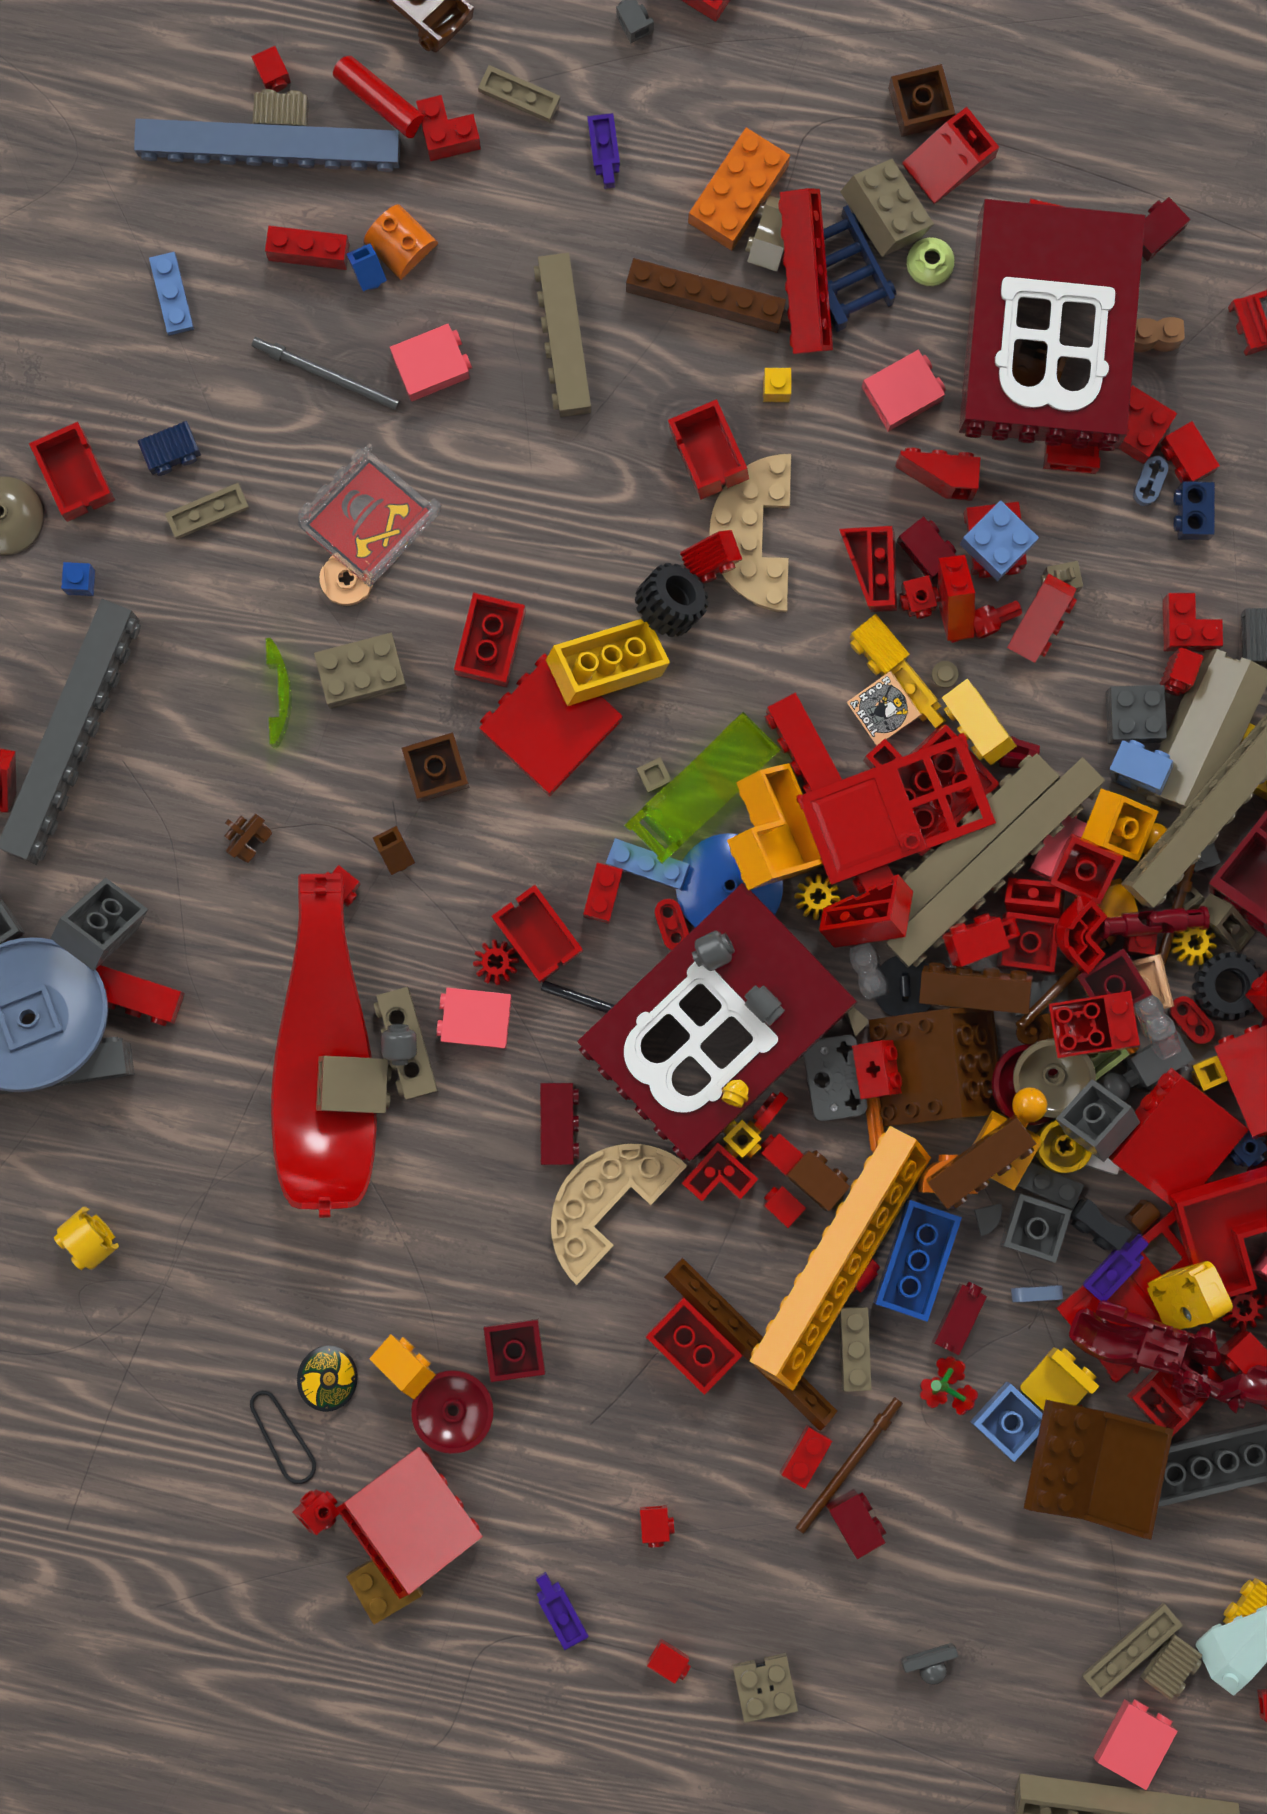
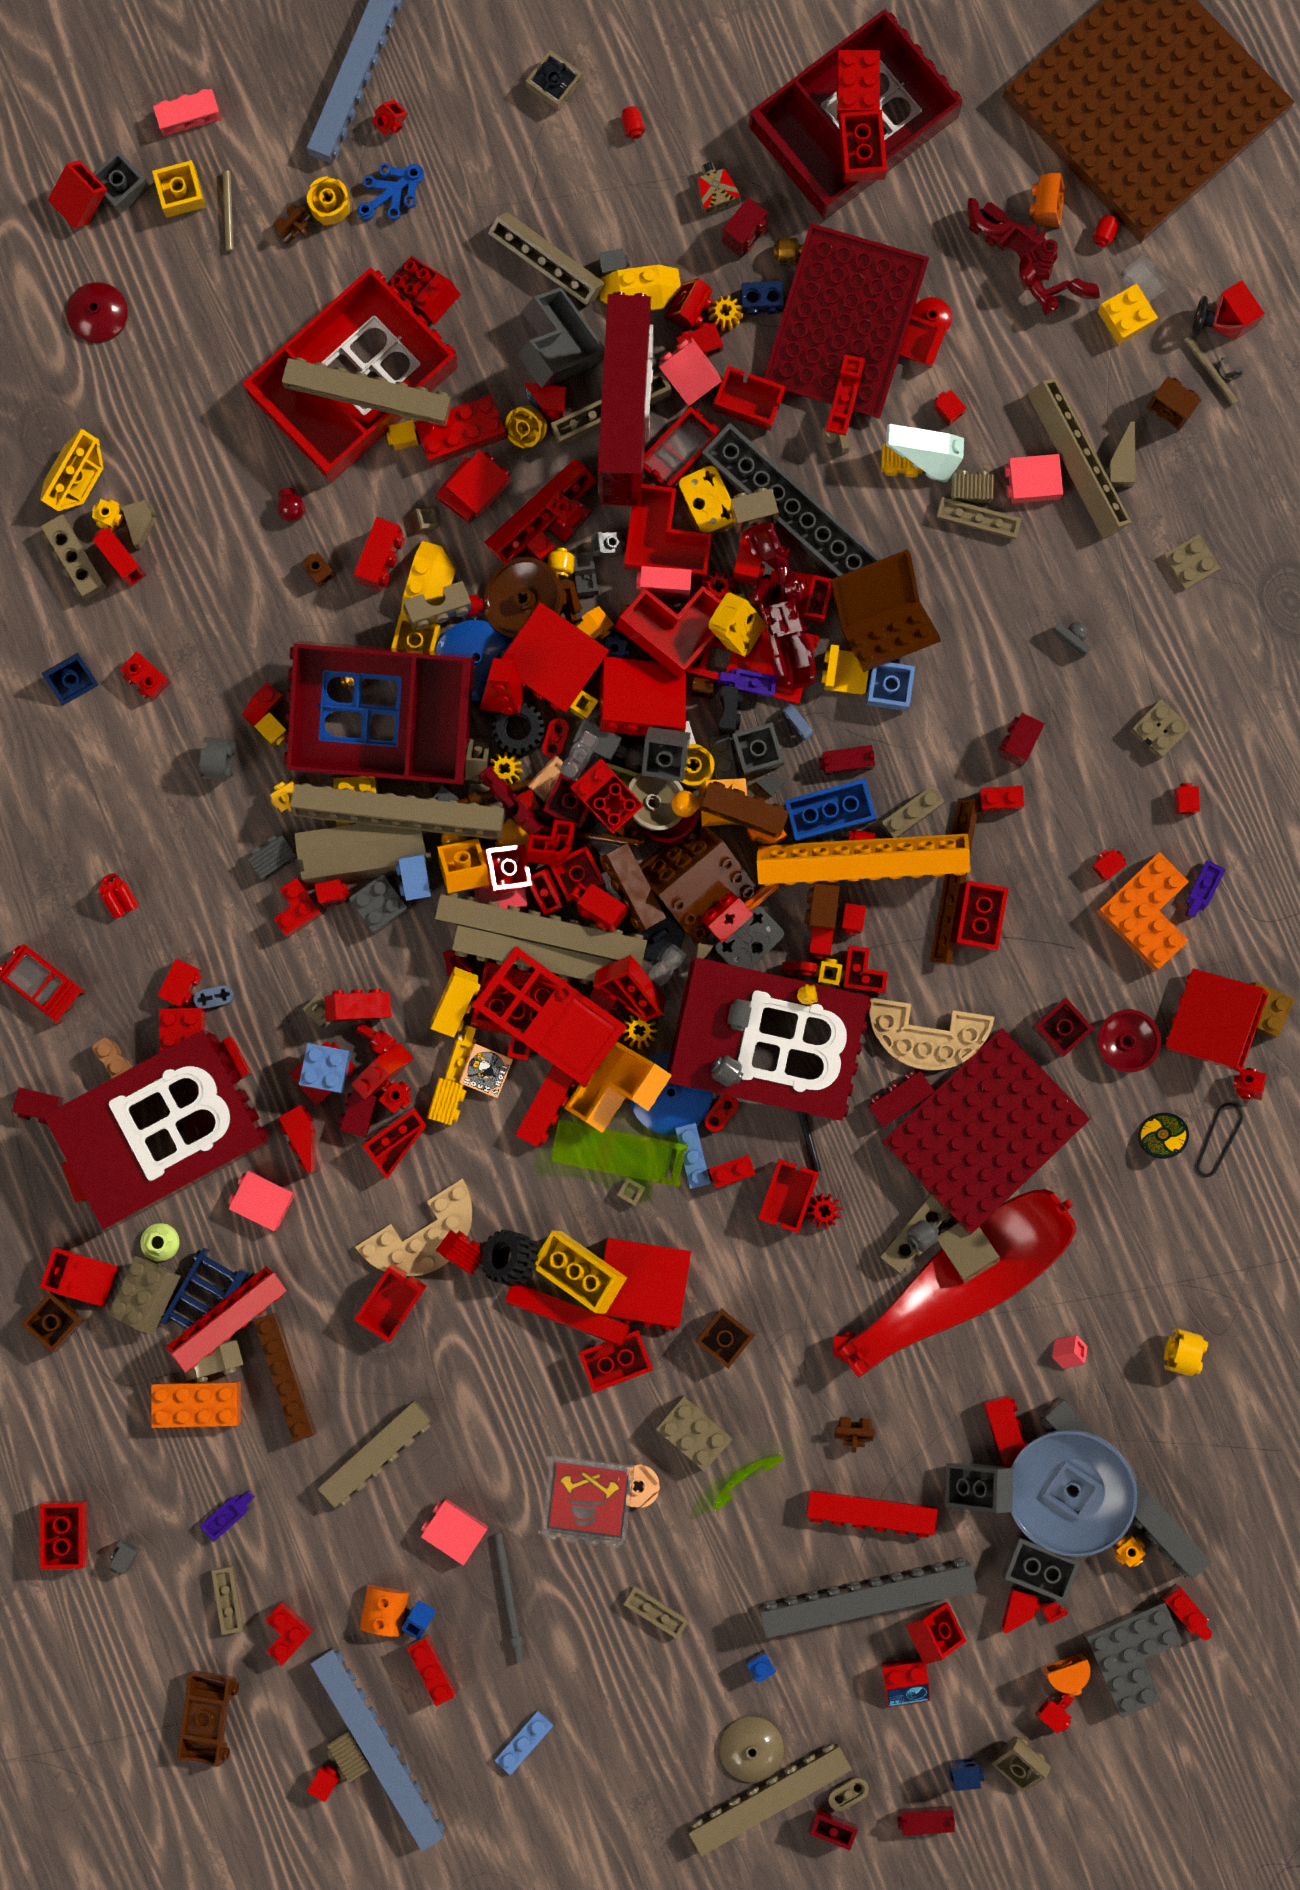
camera: 120 degrees left, 0 degrees up
red piece [29,422,115,522] -> none
dark blue brick [137,421,201,476] -> none
red brick [333,56,425,138] -> none
light orange brick [369,1334,436,1399] -> none
reddish brown brick [373,826,415,875] -> none
coral brick [436,988,512,1049] -> none
yellow brick [763,368,791,402] -> none
reddish brown bar [795,1397,903,1534] -> none
red plant [920,1356,978,1415] -> none
dark tan plate [932,661,959,688] -> none
dark blue brick [1173,482,1215,540] -> none
none -> red tile [505,1285,630,1347]
none -> red brick [806,1490,938,1538]
none -> dark red plate [882,1028,1091,1235]
none -> coral panel [1052,1335,1088,1368]
none -> orange piece [1096,852,1189,972]

